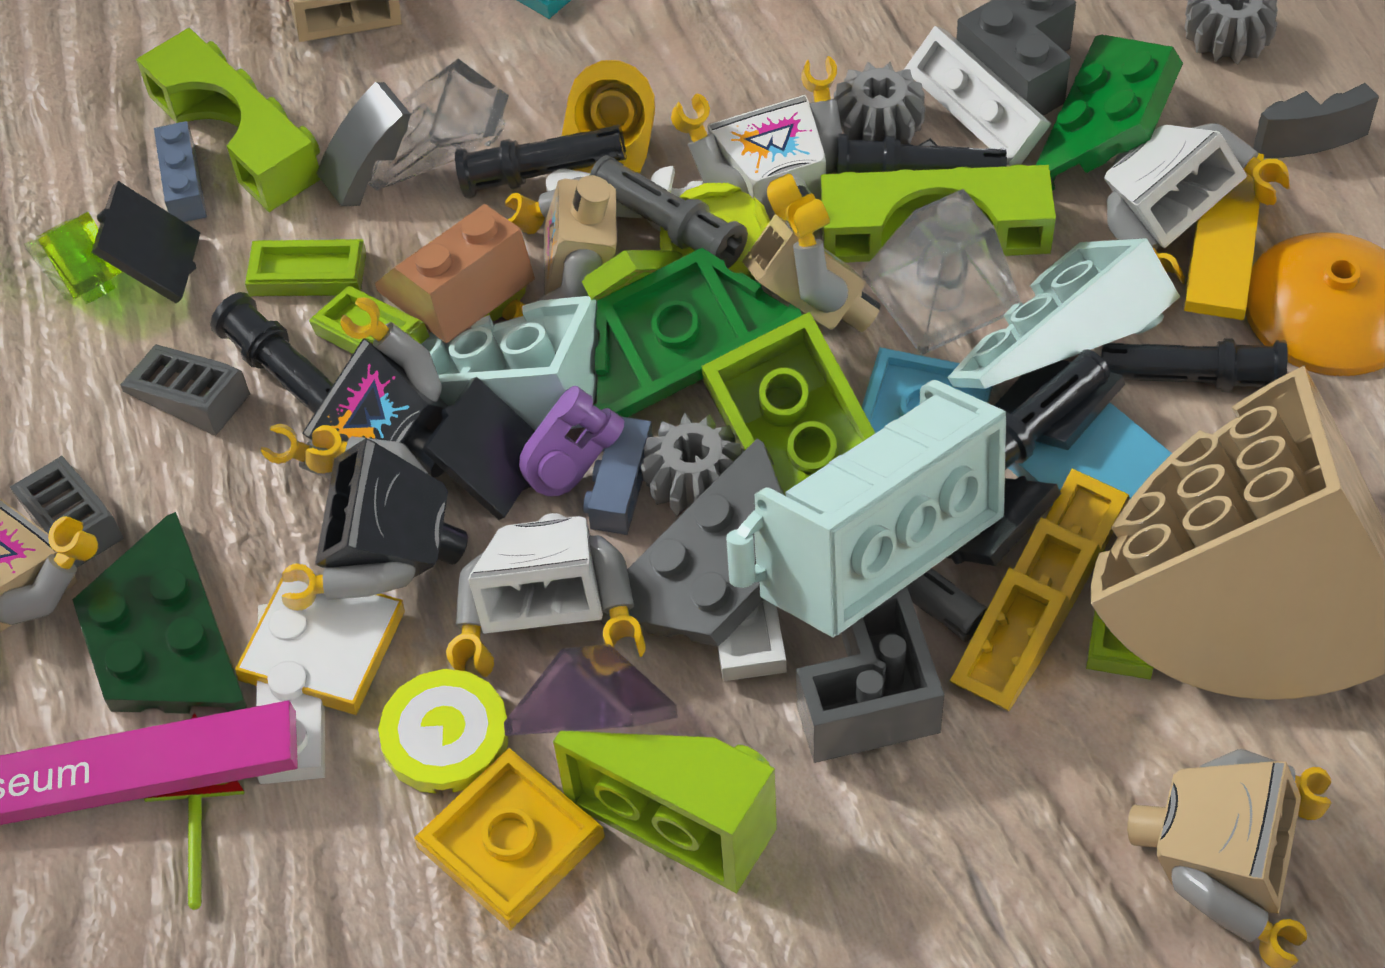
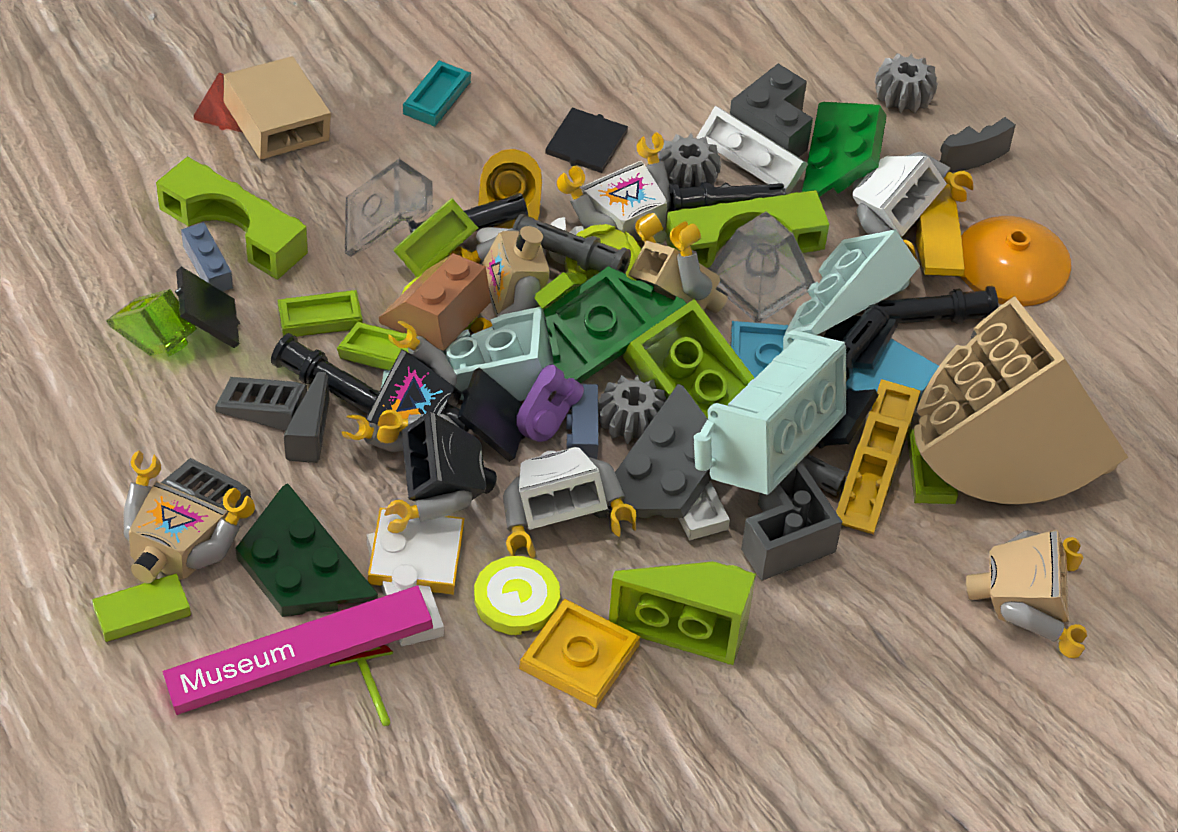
camera: 20 degrees left, 5 degrees down
dark grey slope [316,82,411,206] -> none
clear purple slope [504,644,678,736] -> none
none -> dark grey slope [284,372,330,463]
none -> lime tile [393,198,479,277]
none -> black piece [545,107,628,173]

